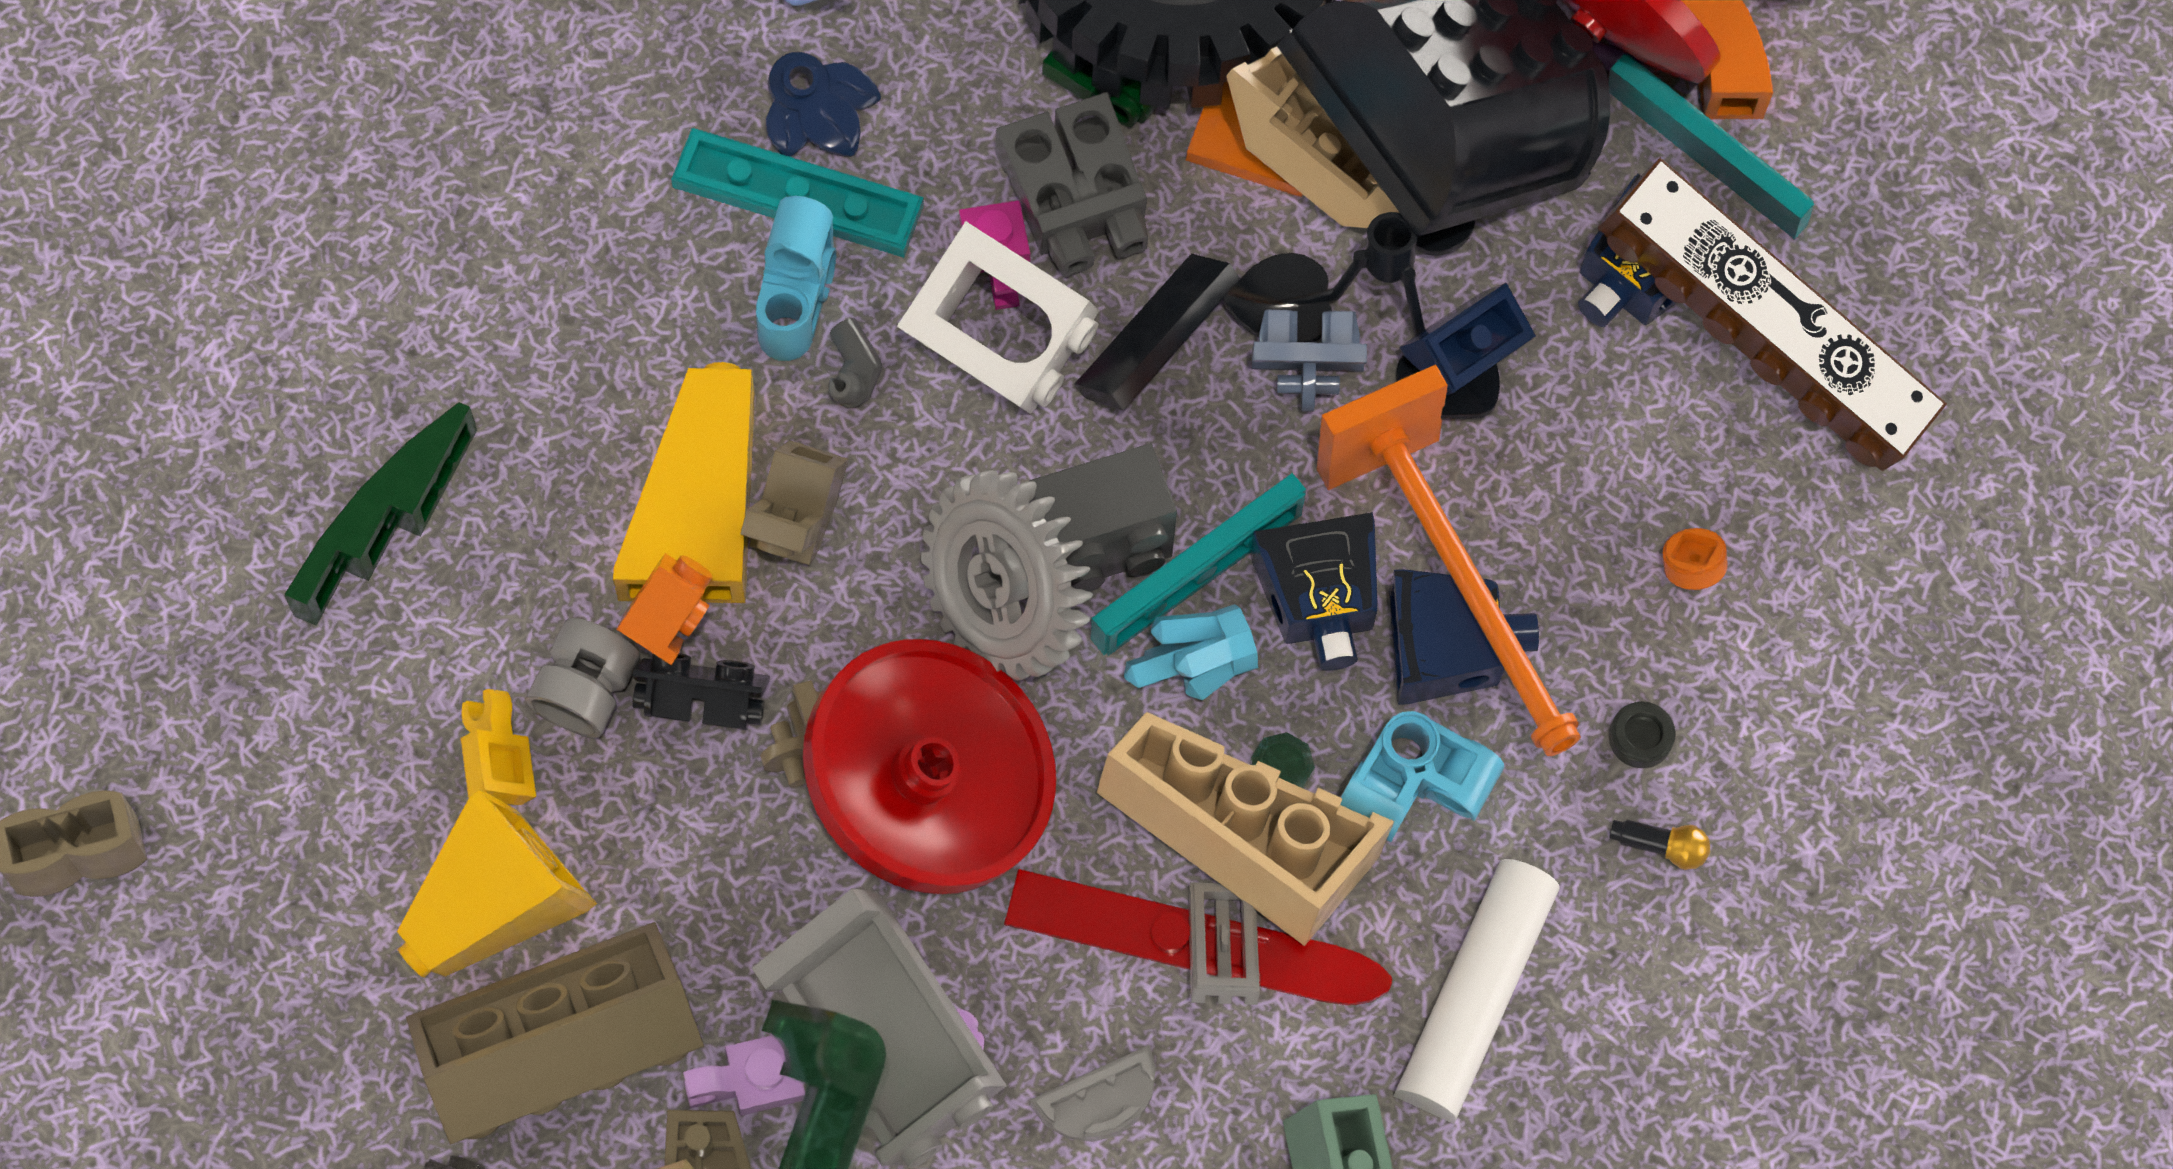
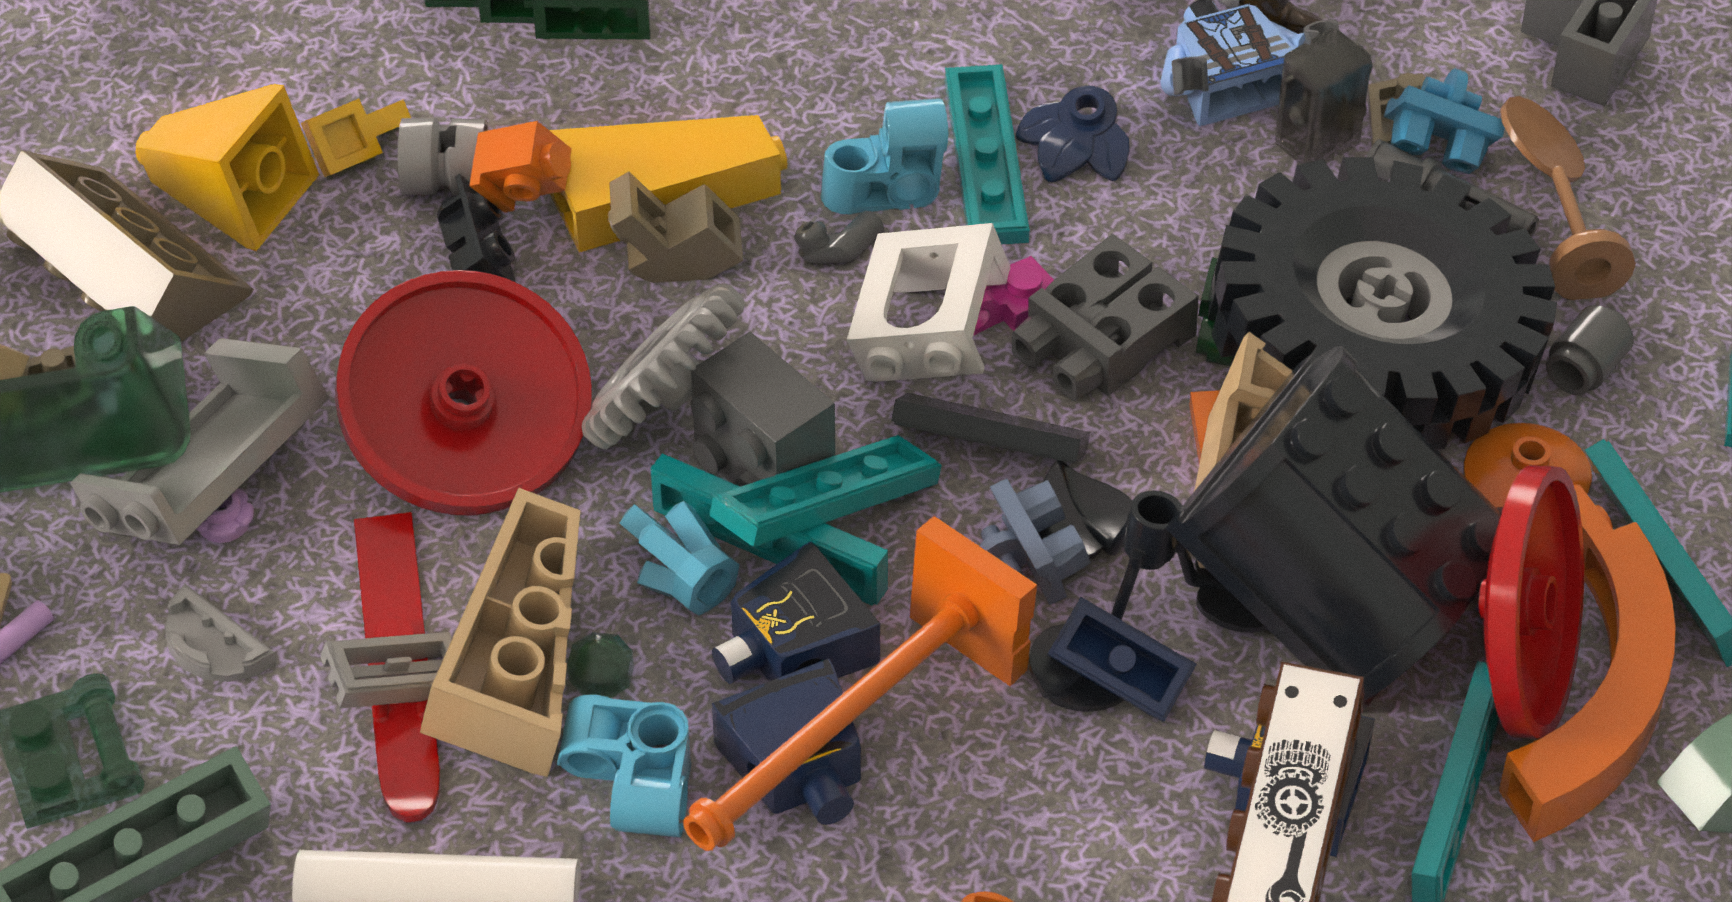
camera: 70 degrees right, 20 degrees down
none -> teal tile [709,435,942,547]

